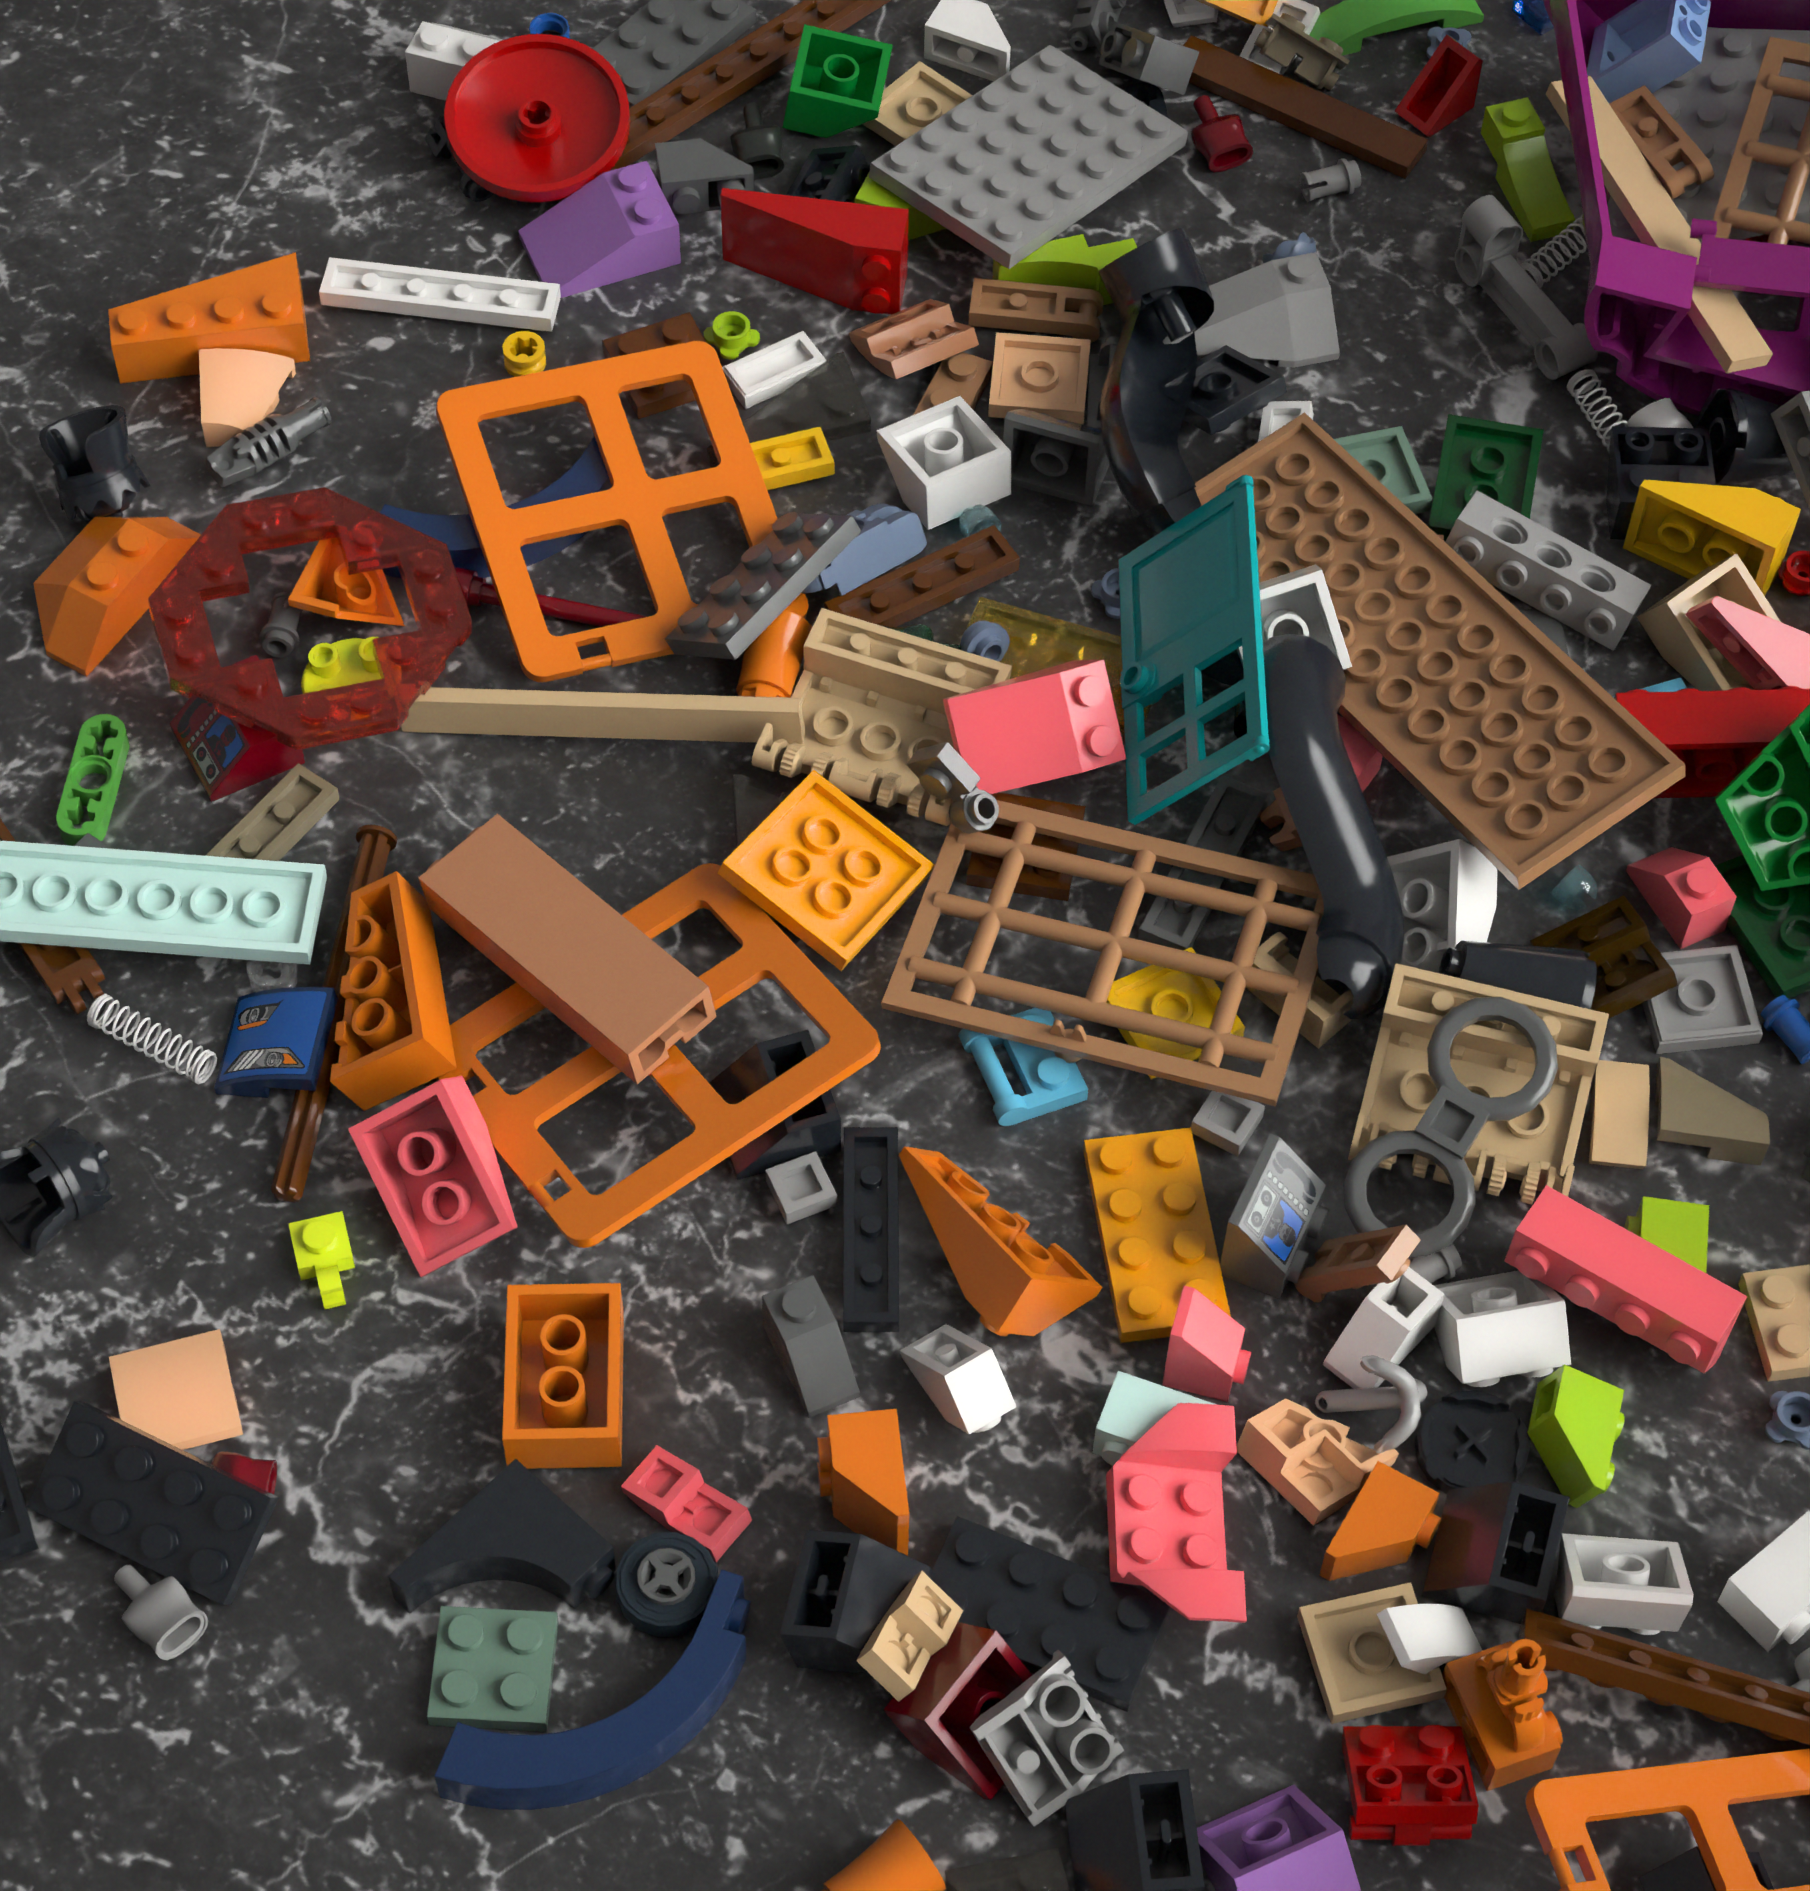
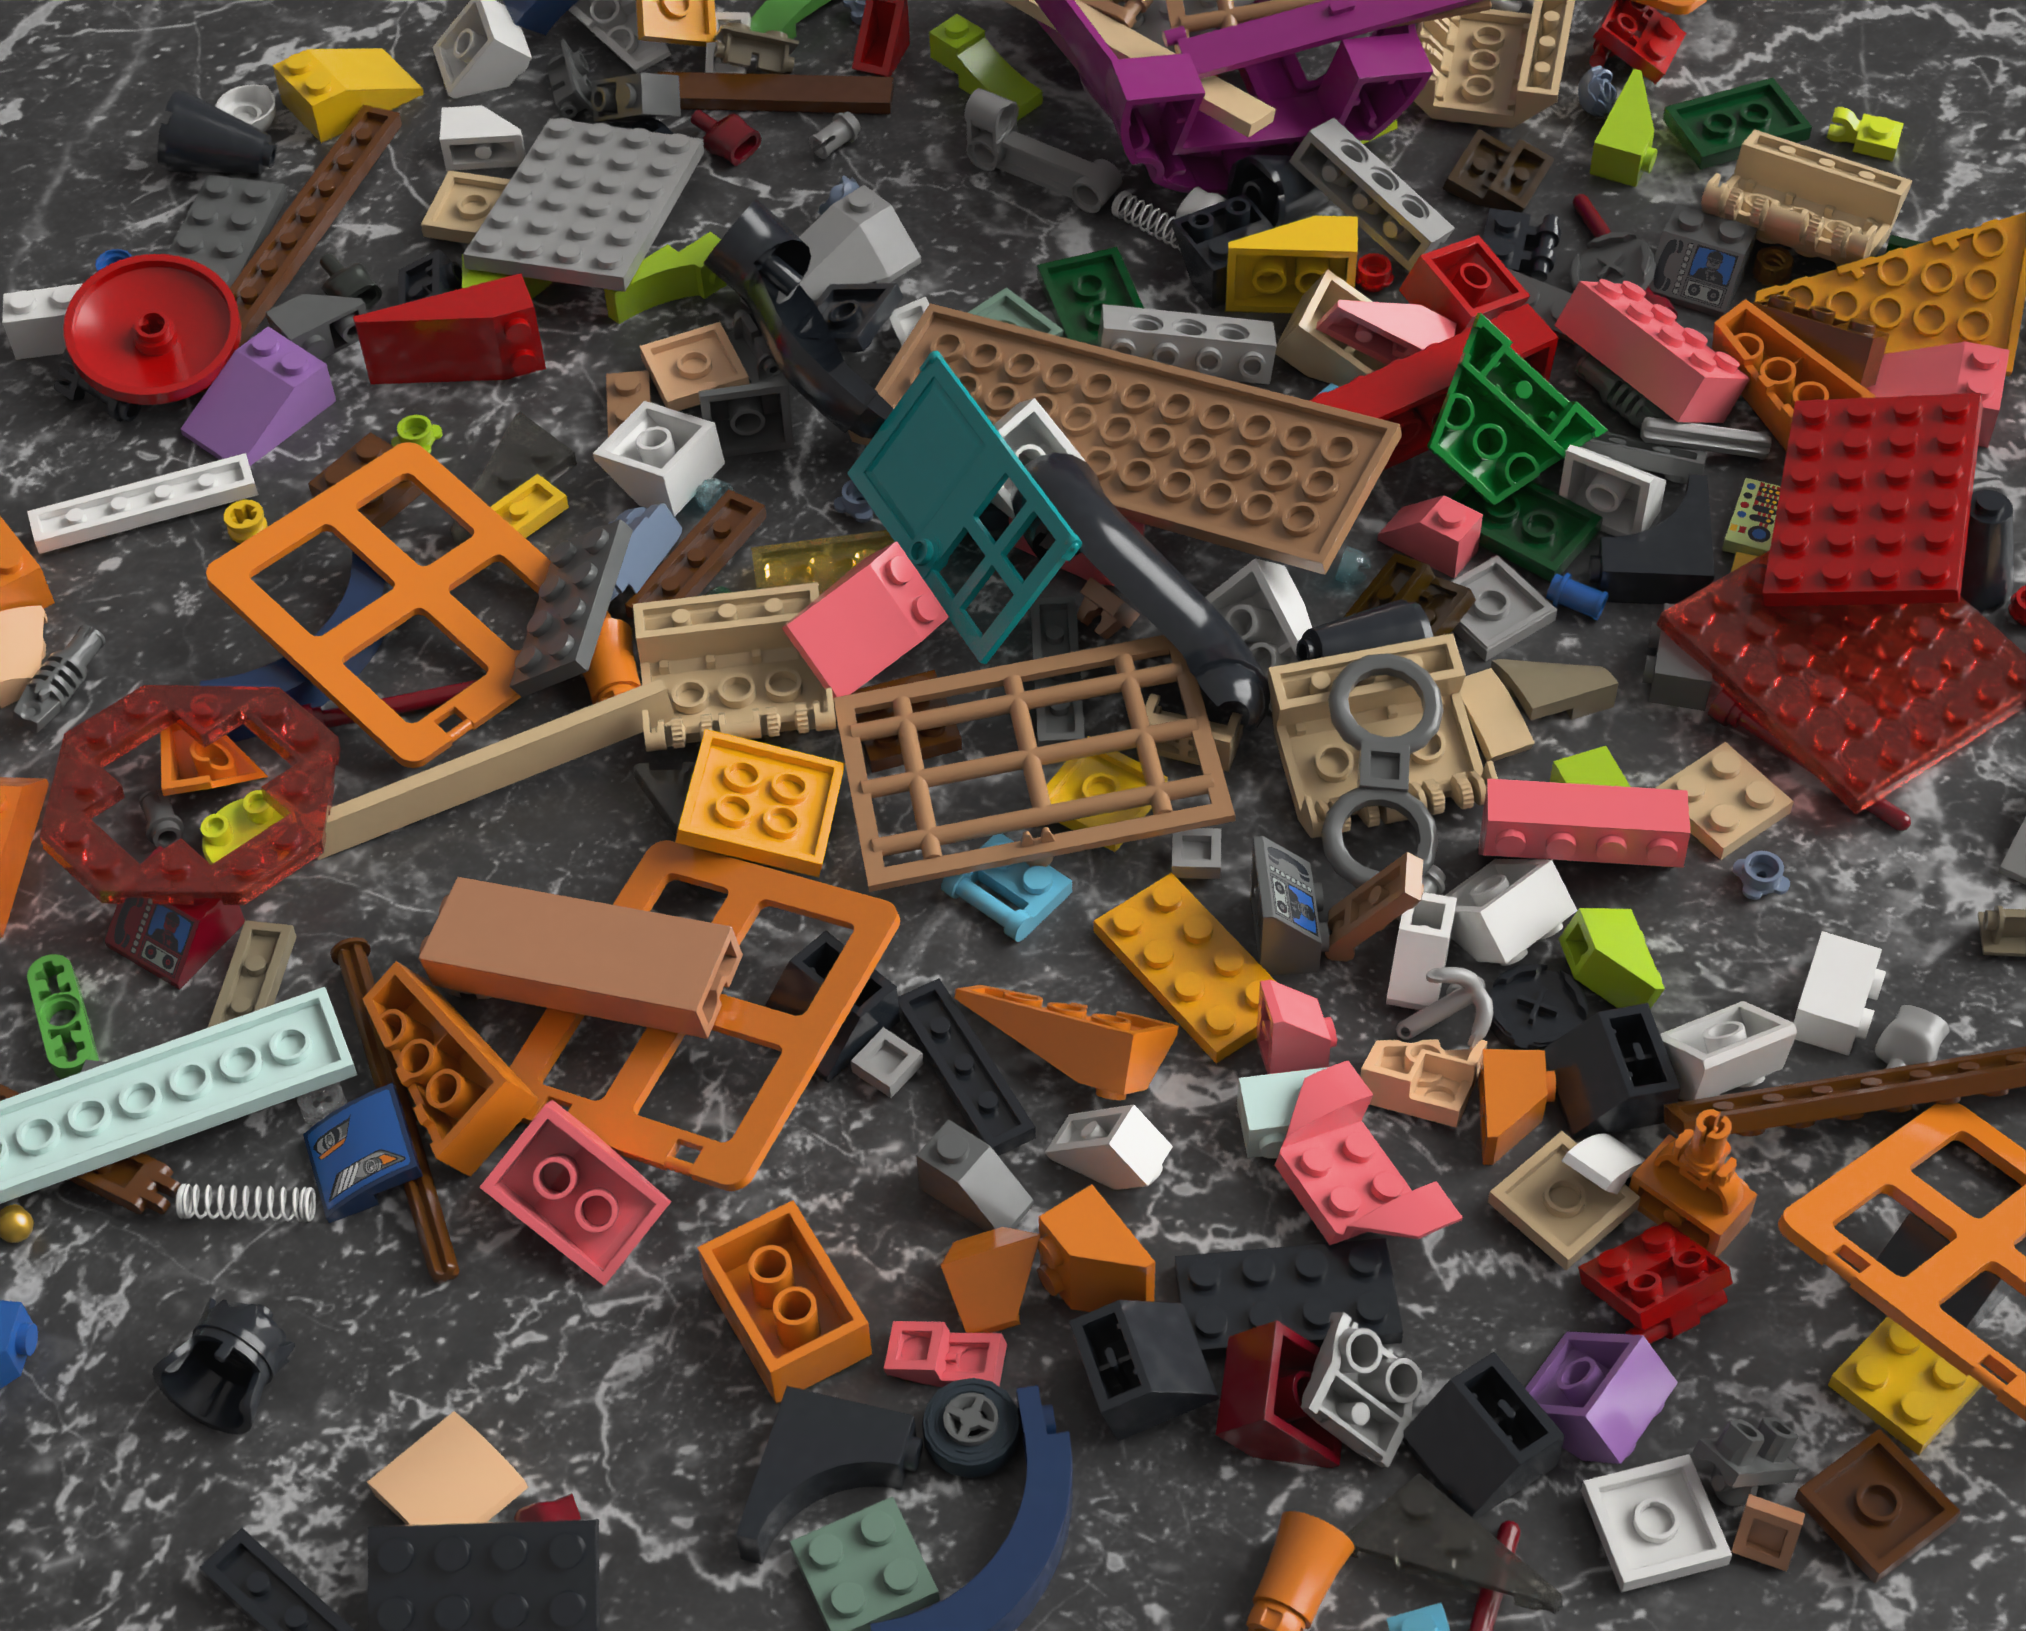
camera: 25 degrees left, 5 degrees down
neon yellow plate [288,1211,355,1310] -> none
white tile [722,331,827,410] -> none
green slope [782,24,893,138] -> none
nougat slope [849,299,979,379] -> none
tan slope [856,1571,963,1702] -> none
dark grey plate [906,742,999,834] -> none
sand blue plate [960,620,1010,662] -> none
medium nougat plate [968,278,1104,343] -> none
white piece [1520,215,1587,288] -> none
none -> orange slope [941,1227,1041,1333]

